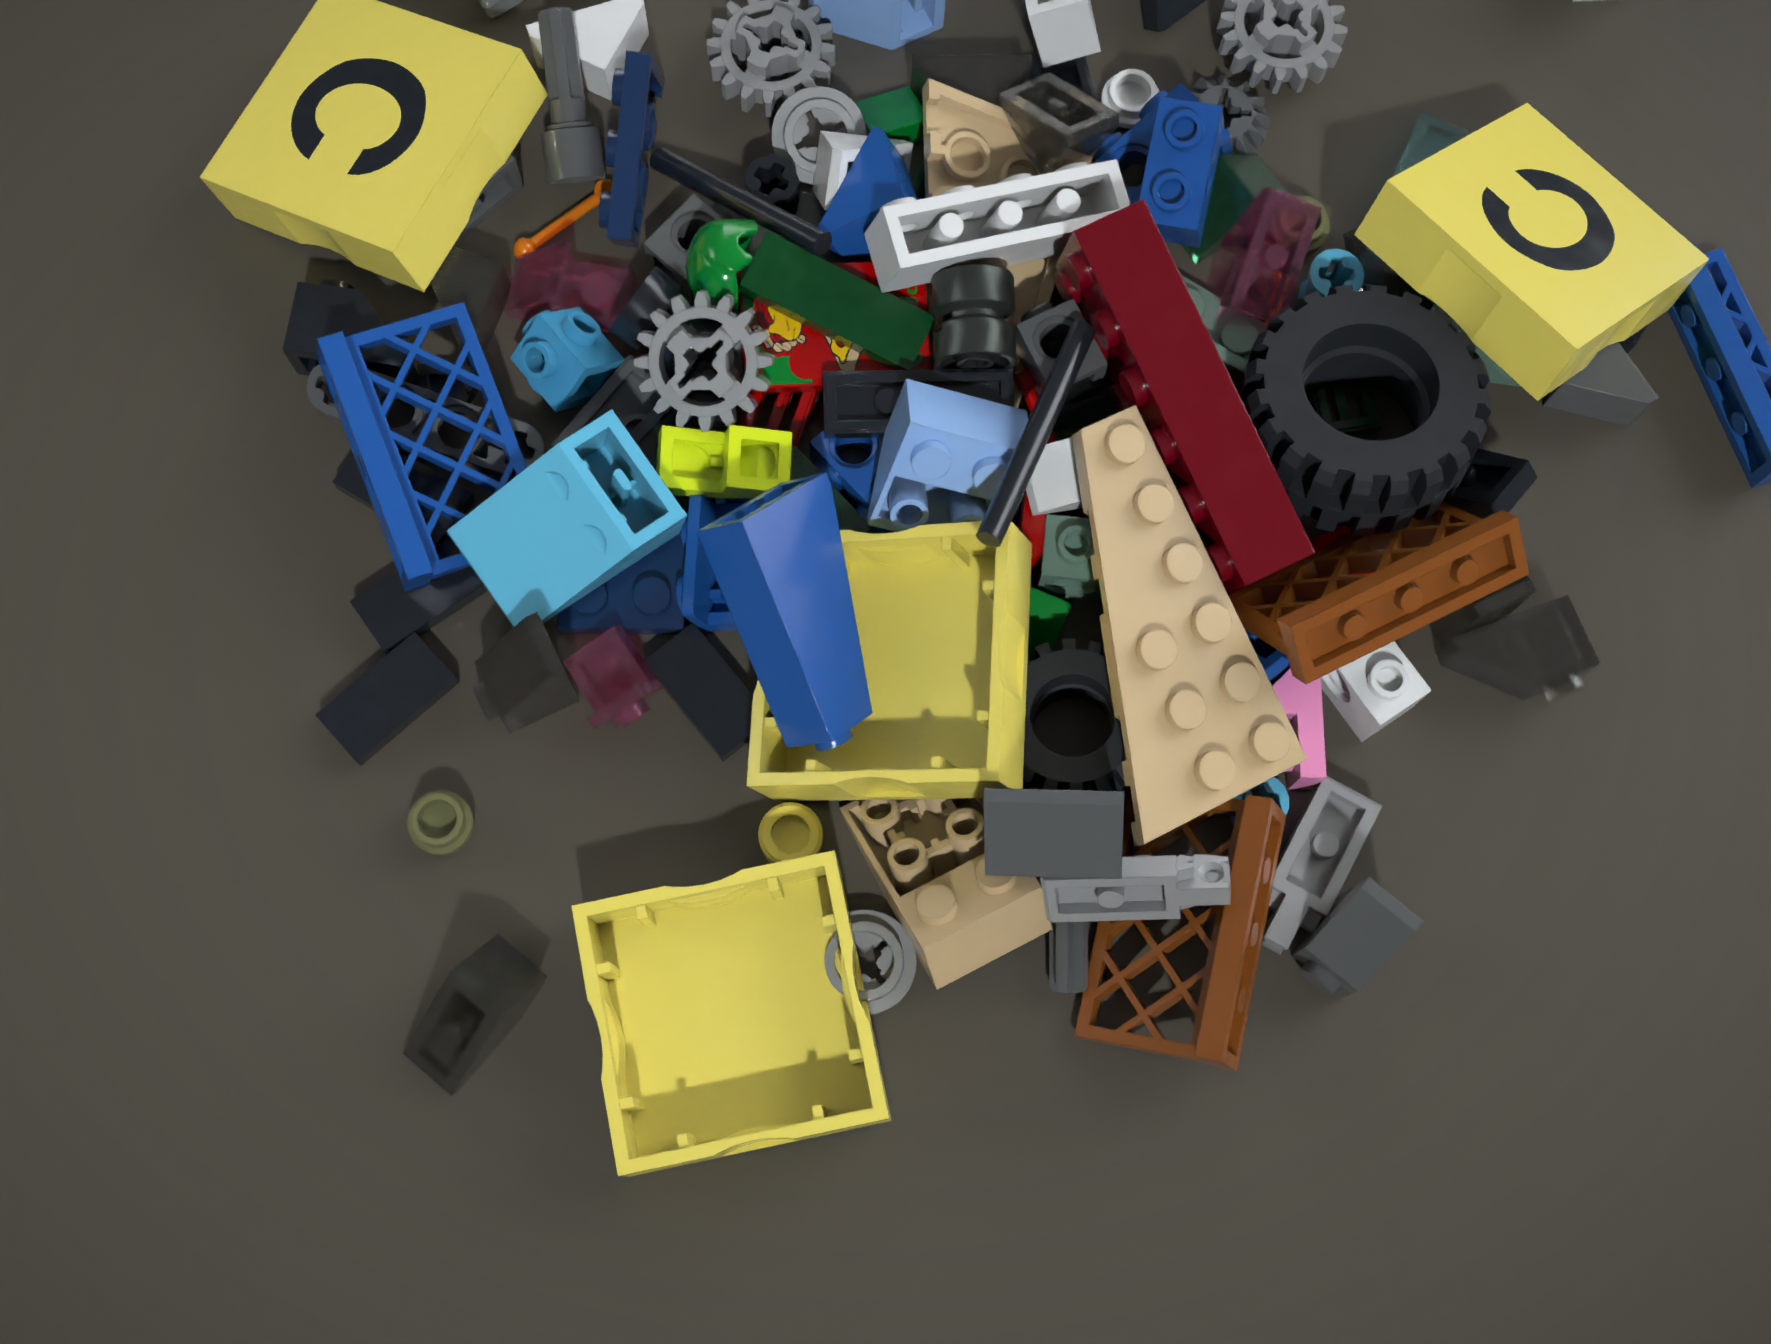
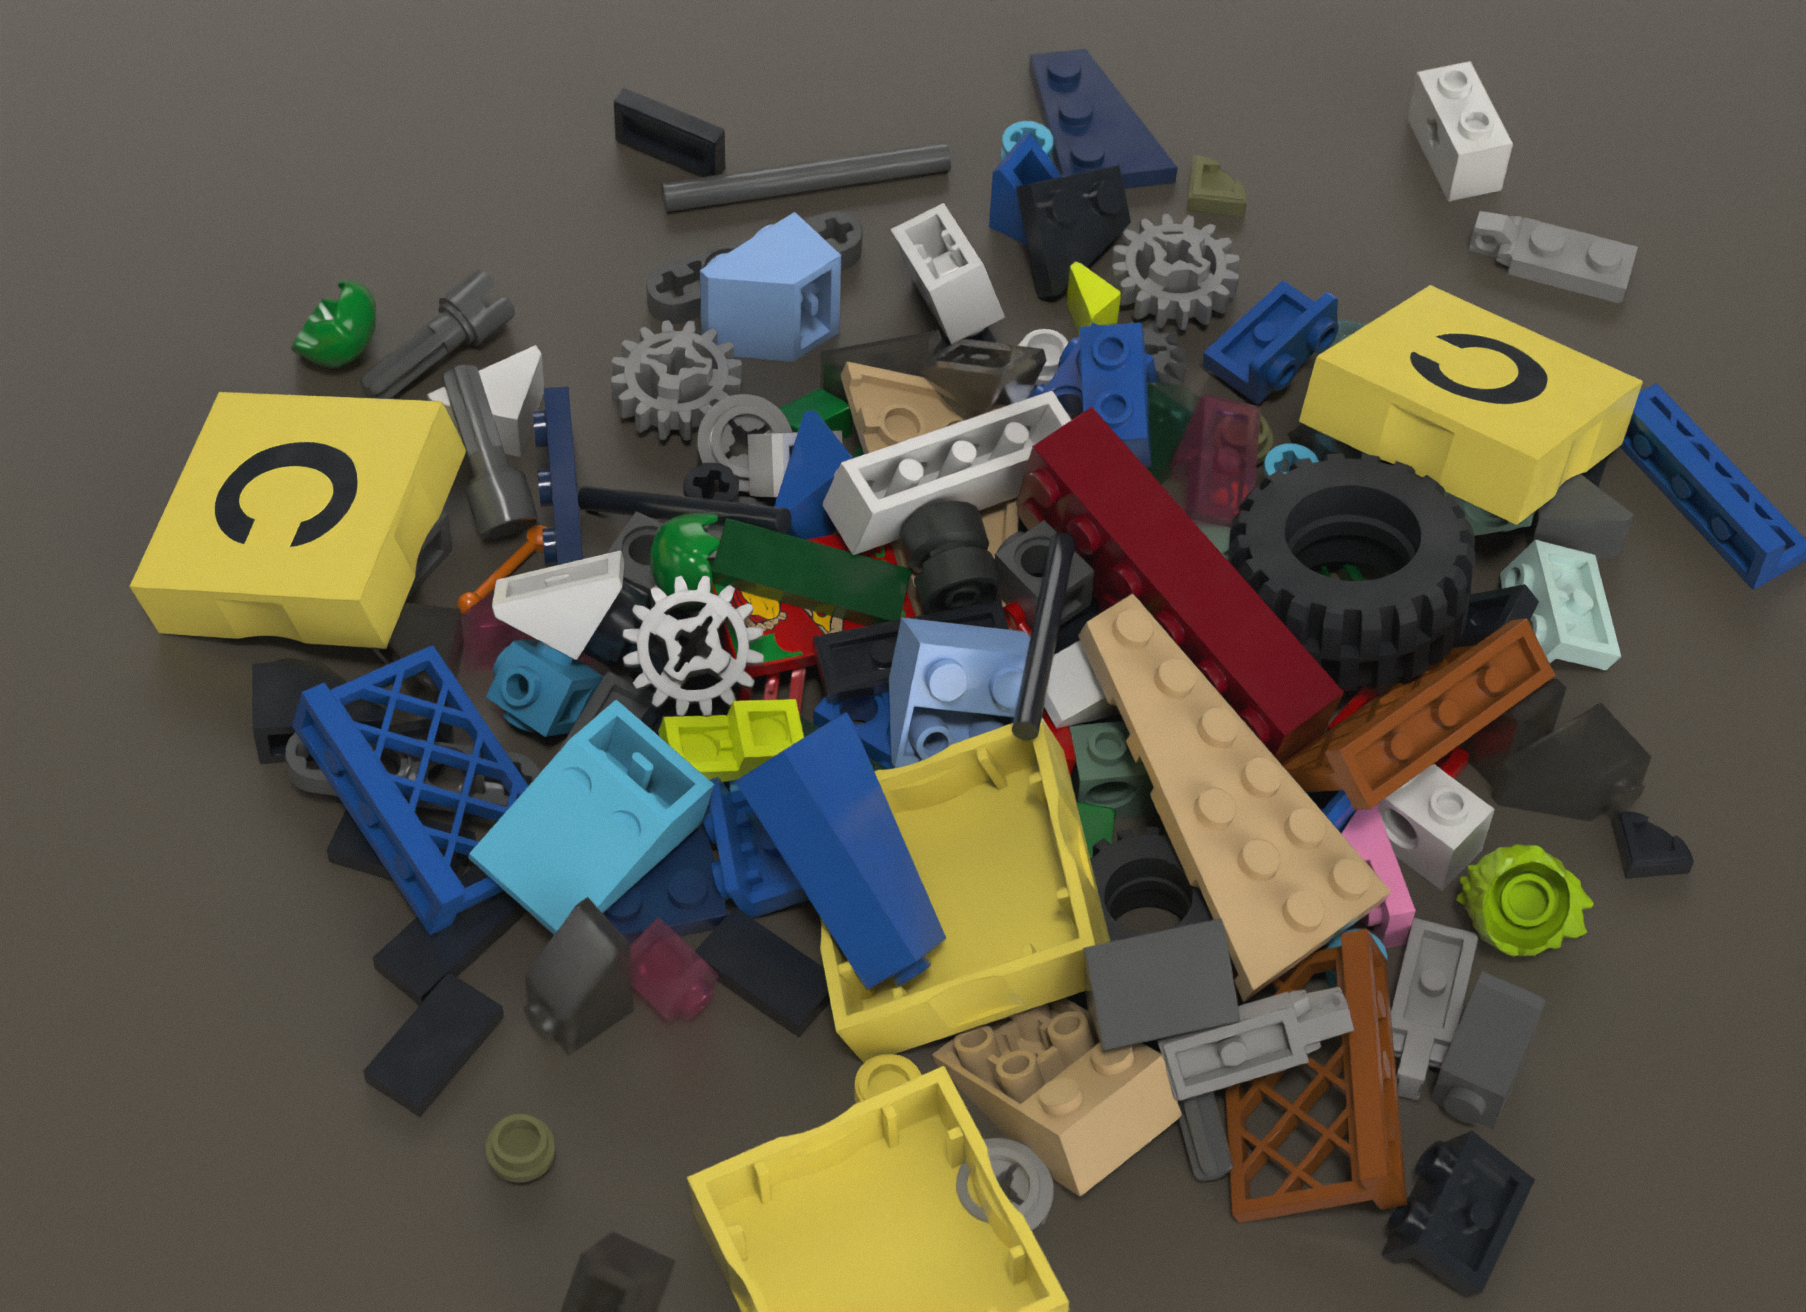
camera: 10 degrees left, 20 degrees down
none -> white slope [492,550,625,660]
none -> neon yellow slope [1066,261,1121,337]
none -> blue bracket [1203,280,1339,405]
none -> black bracket [1382,1131,1535,1298]
none -> lime hair [1456,844,1594,957]
none -> light grey hinge [1469,211,1638,303]
none -> light aqua bracket [1500,540,1621,670]
none -> black tile [1611,811,1694,879]

